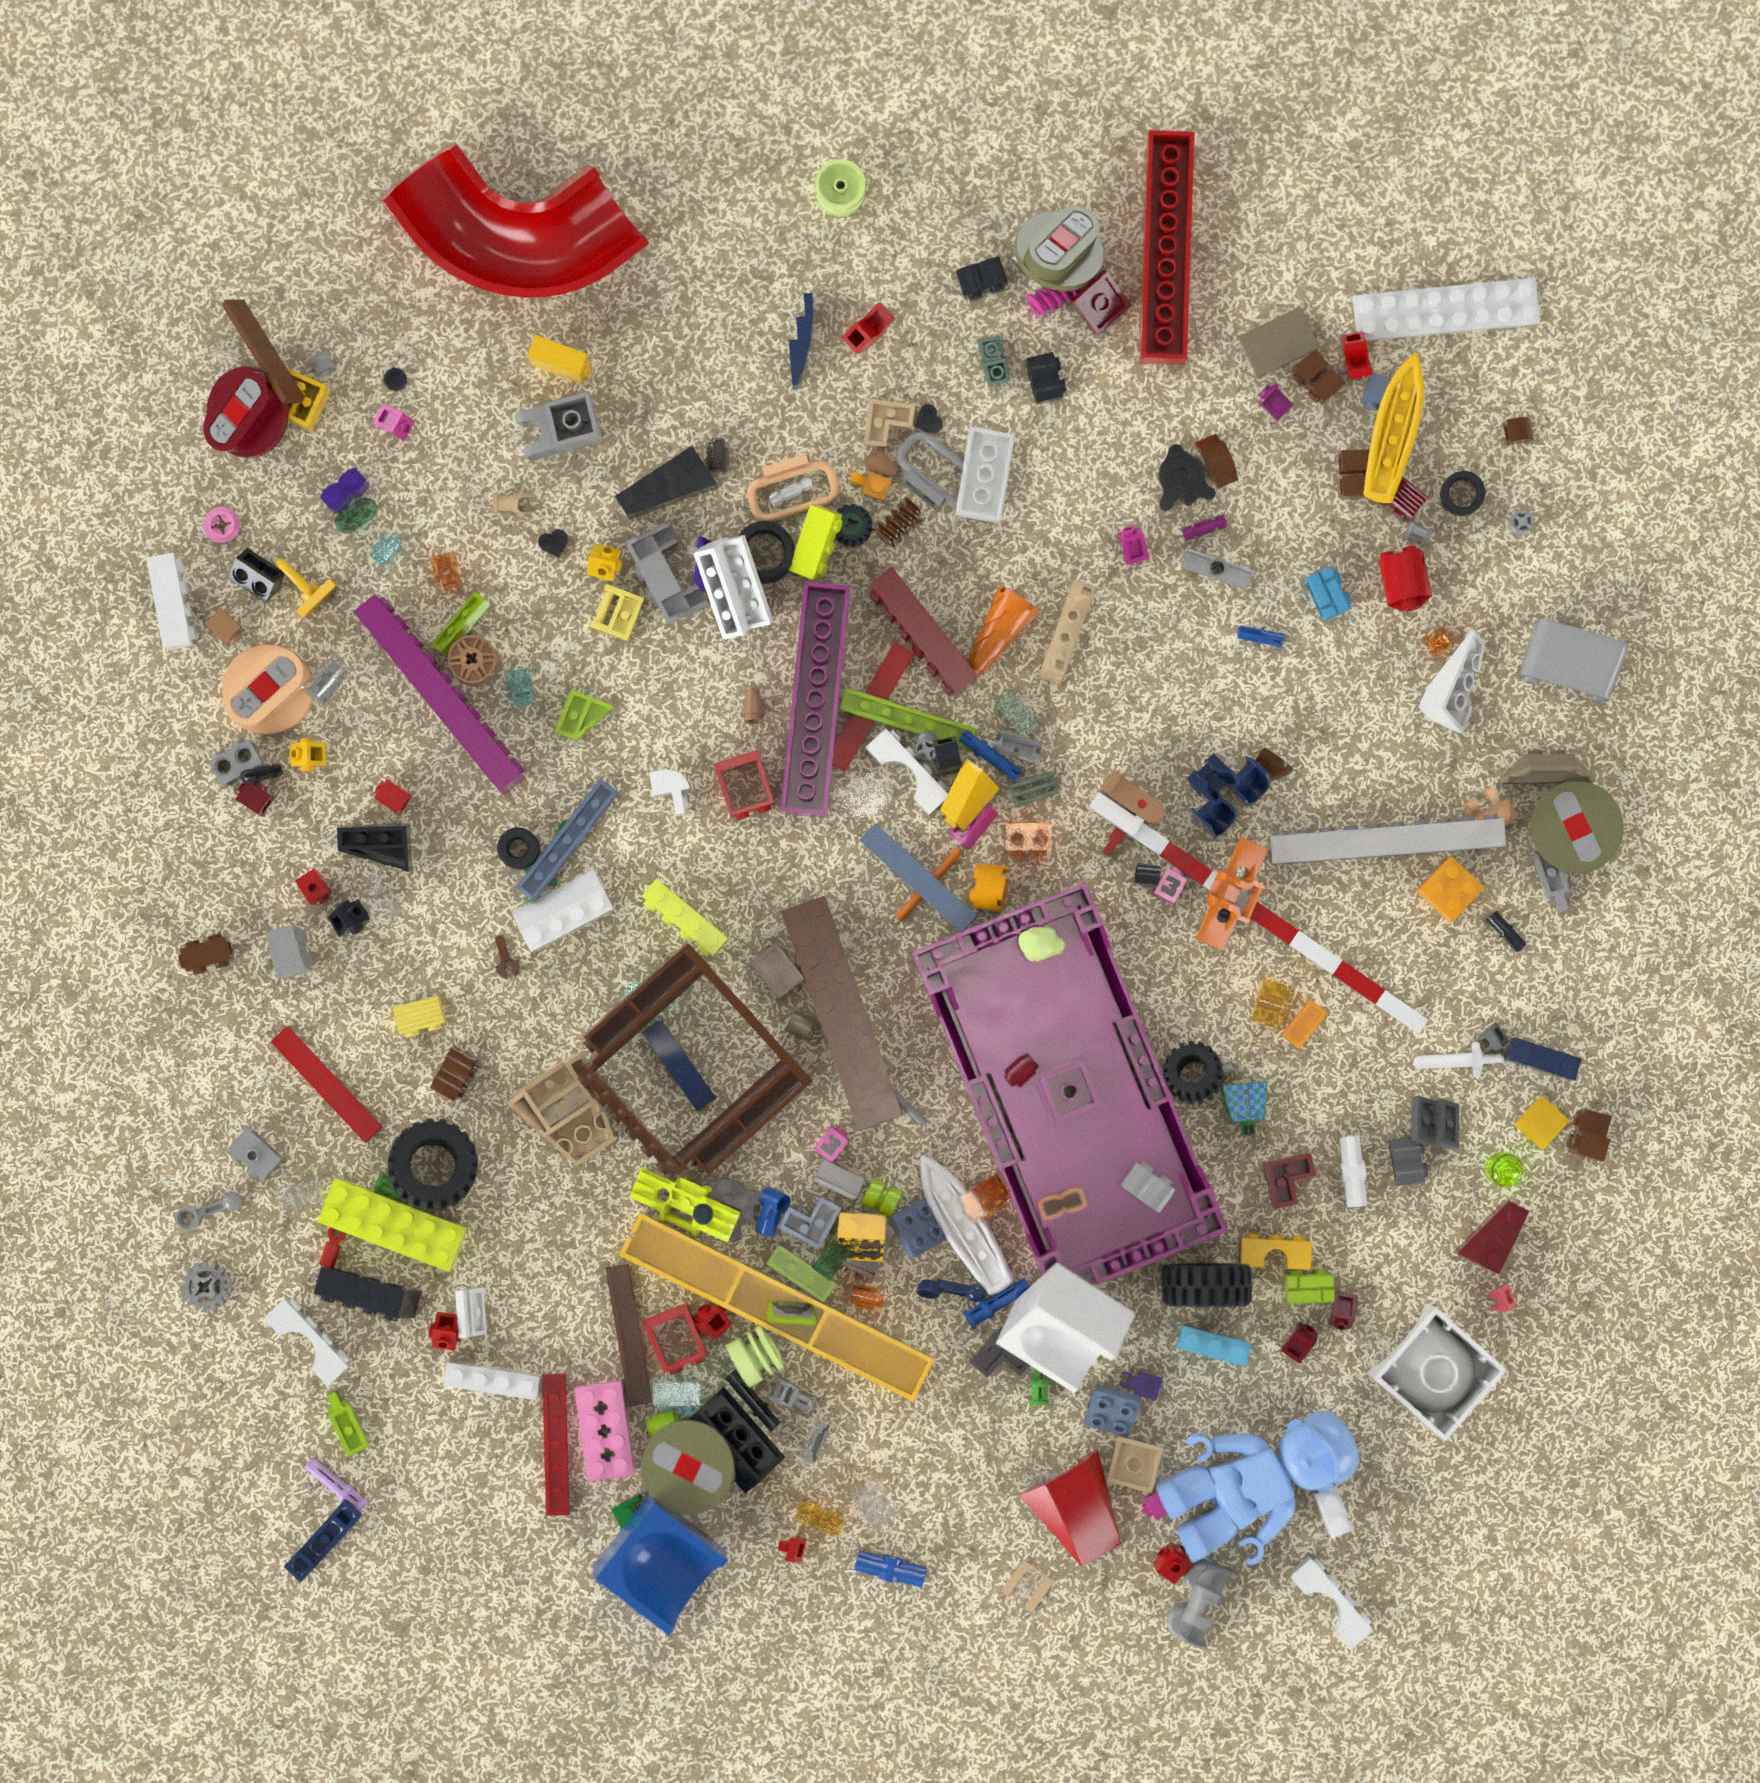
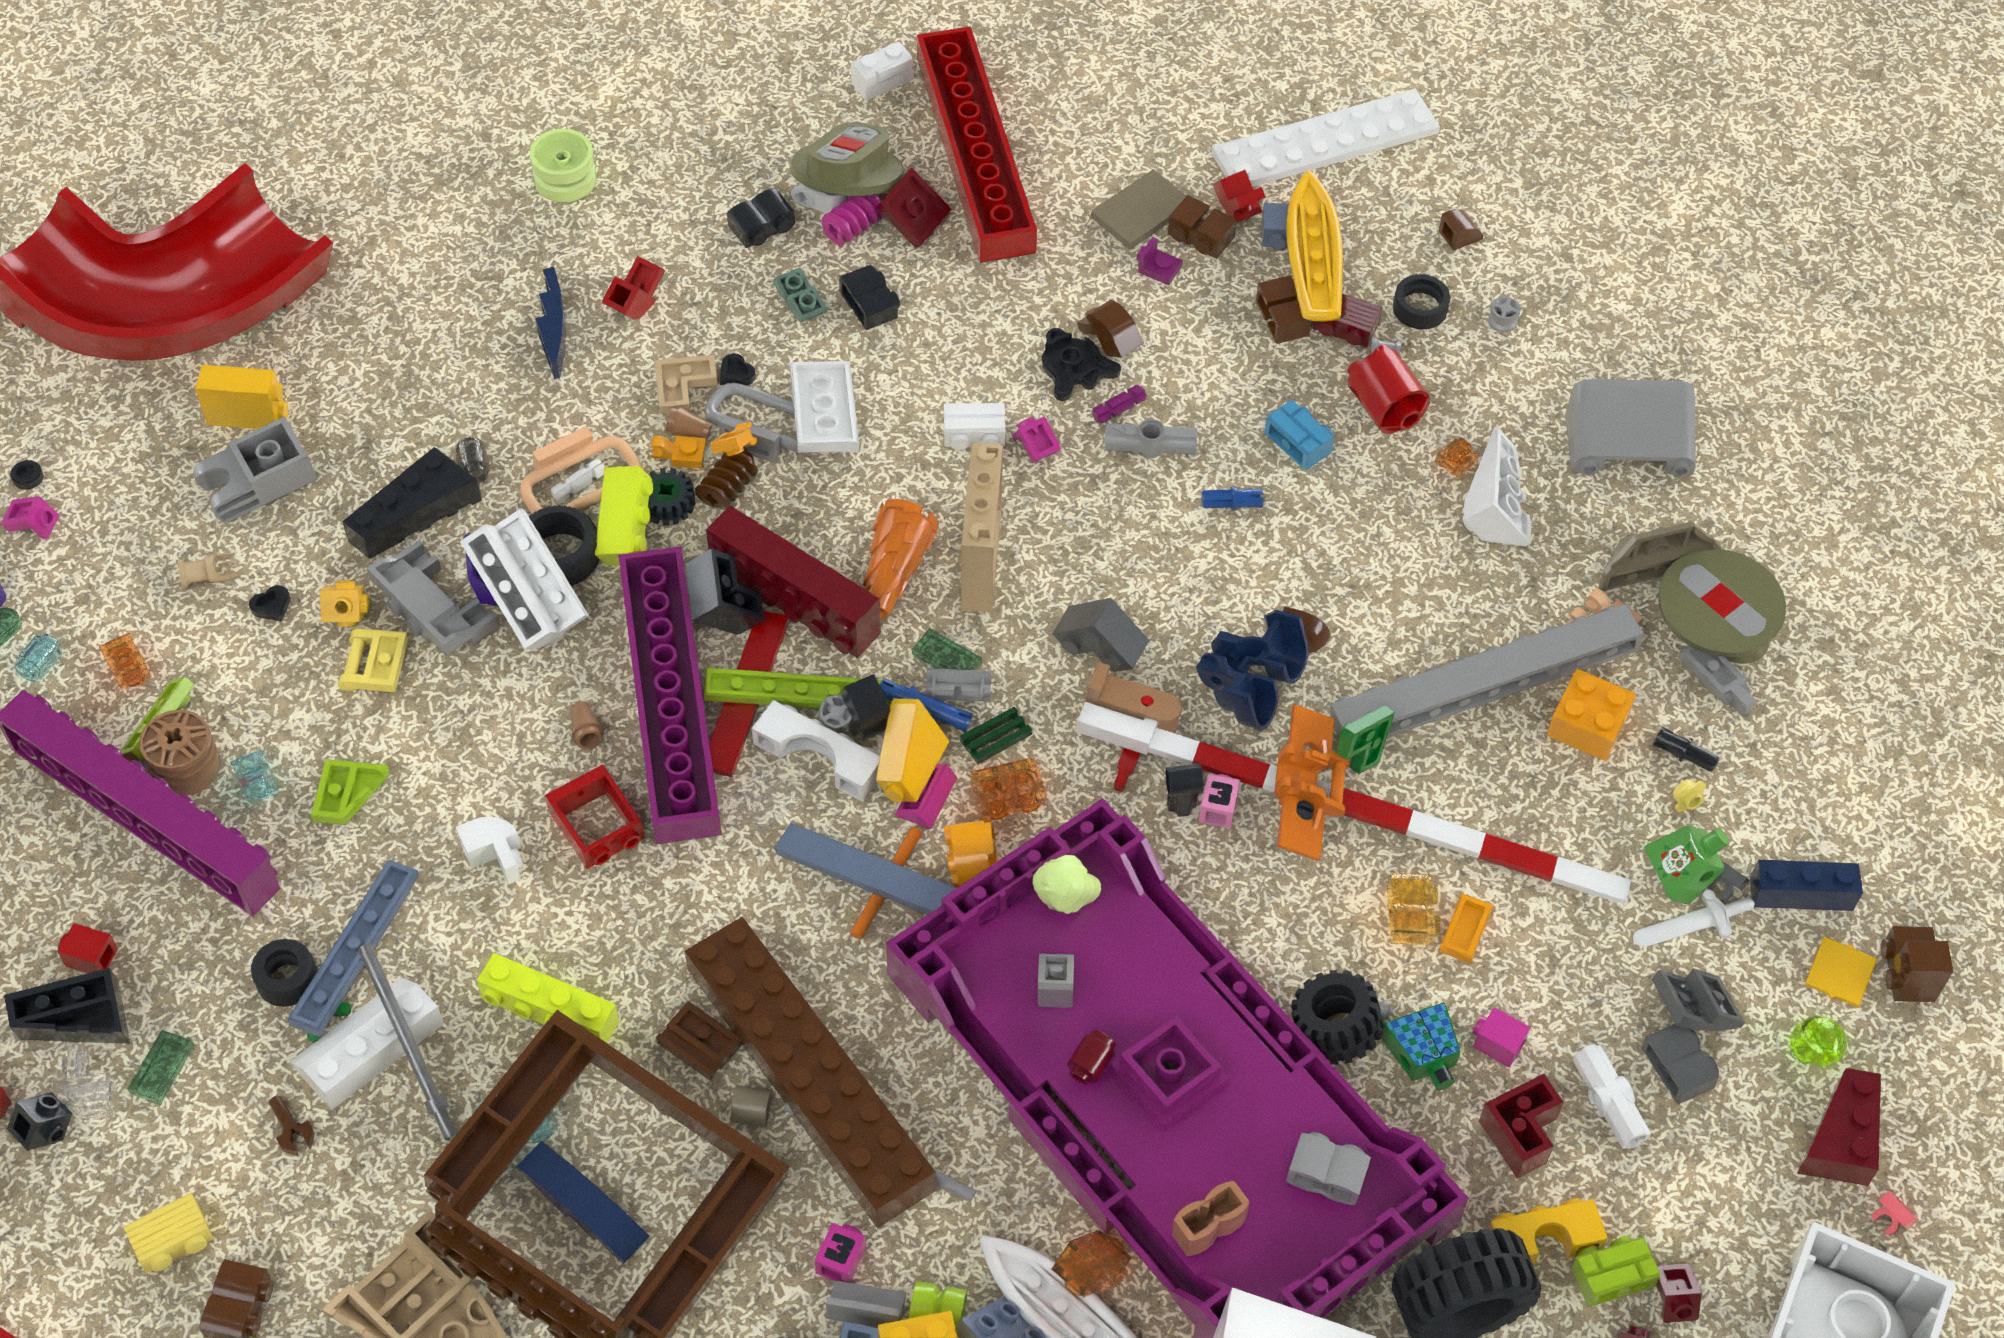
camera: 15 degrees left, 30 degrees down
none -> clear green tile [127,1030,195,1105]
none -> flat silver bar [357,942,457,1140]
none -> black brick [685,549,765,635]
none -> light orange plate [710,422,757,456]
none -> white brick [851,42,913,101]
none -> white brick [944,403,1005,450]
none -> light grey slope [1038,954,1074,1008]
none -> dark grey brick [1052,598,1150,672]
none -> green plate [1336,705,1395,774]
none -> dark pink brick [1472,1007,1531,1068]
none -> bright green torso [1644,826,1729,904]
none -> light yellow plate [1673,779,1706,813]

